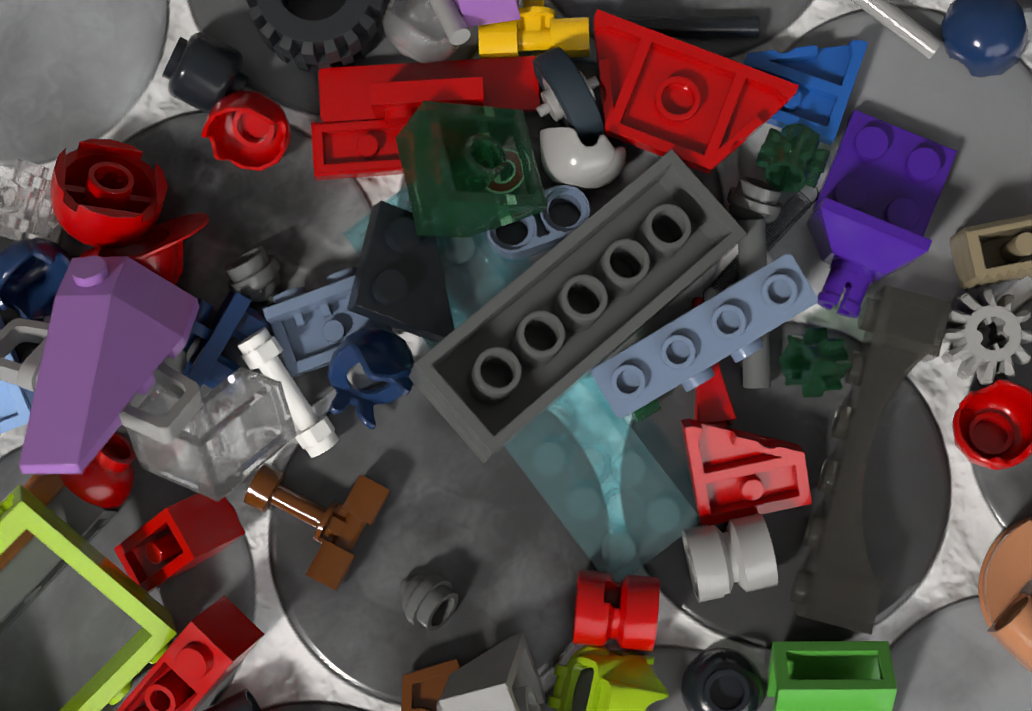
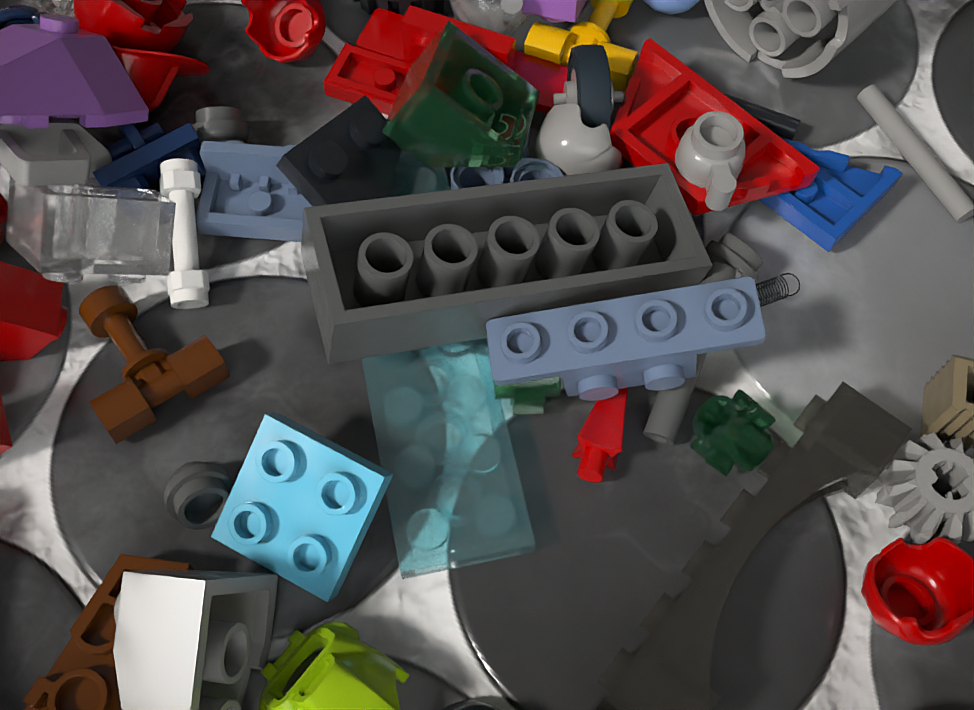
camera: 20 degrees right, 20 degrees down
dark blue piece [327,327,415,429] -> none
red wheel [572,569,660,651] -> none
wing [681,418,812,526] -> none
light grey wheel [682,513,778,602] -> none
clear green gear [756,124,830,193] -> none
dark purple plate [806,110,957,318] -> none
none -> medium azure plate [211,412,393,602]
none -> light grey piece [675,111,746,211]

